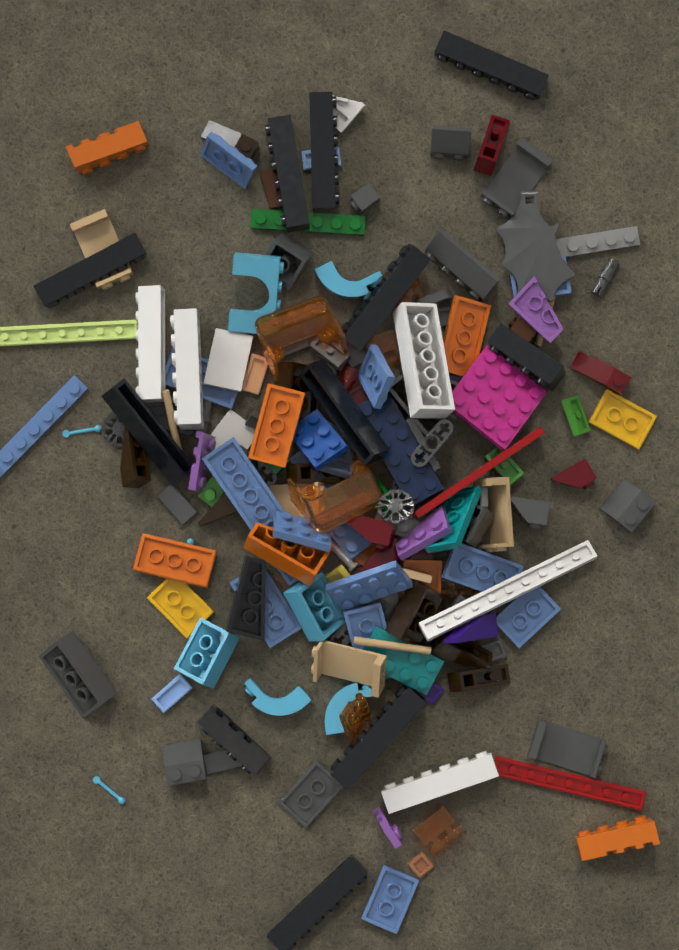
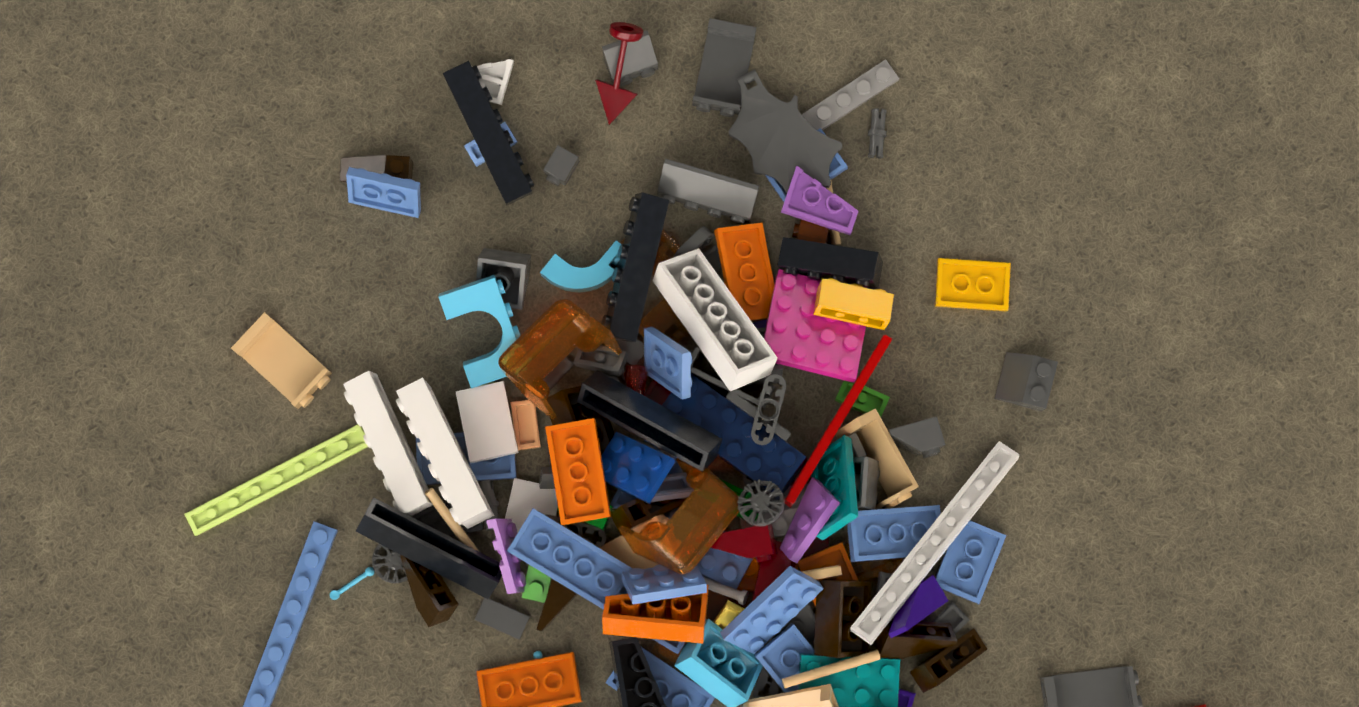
camera: 25 degrees left, 5 degrees down
black brick [33,233,147,308] -> none
orange wedge [66,121,149,175] -> none
green plate [250,209,366,236] -> none
reddish brown tile [260,169,281,209] -> none
black brick [265,114,310,233] -> none
dark red slope [473,115,510,176] -> none
dark red slope [551,458,597,490] -> none
bright green plate [561,395,591,437] -> none
dark red slope [570,351,632,396] -> none
none -> dark red piece [595,22,644,125]
none -> yellow brick [813,278,894,330]

